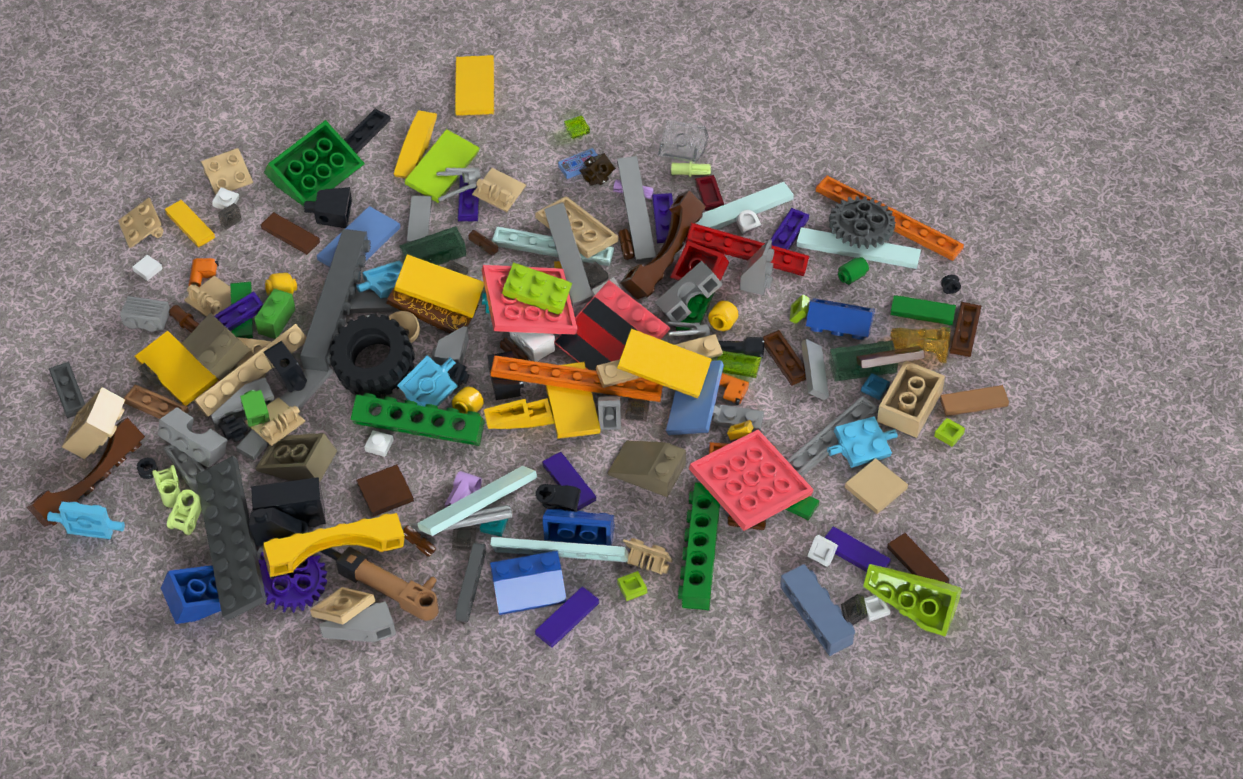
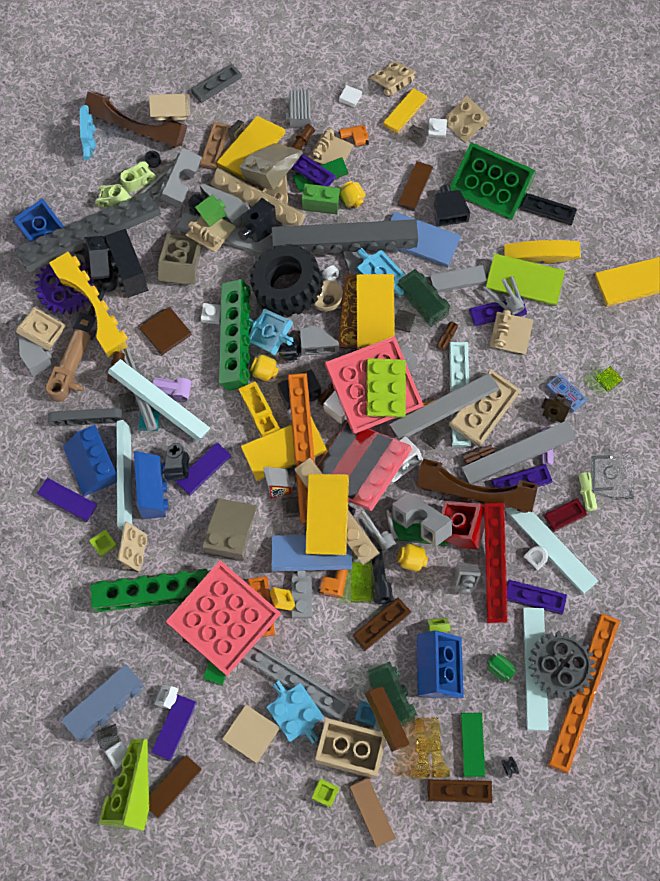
camera: 75 degrees right, 15 degrees up
light grey tile [801,339,829,400] -> none

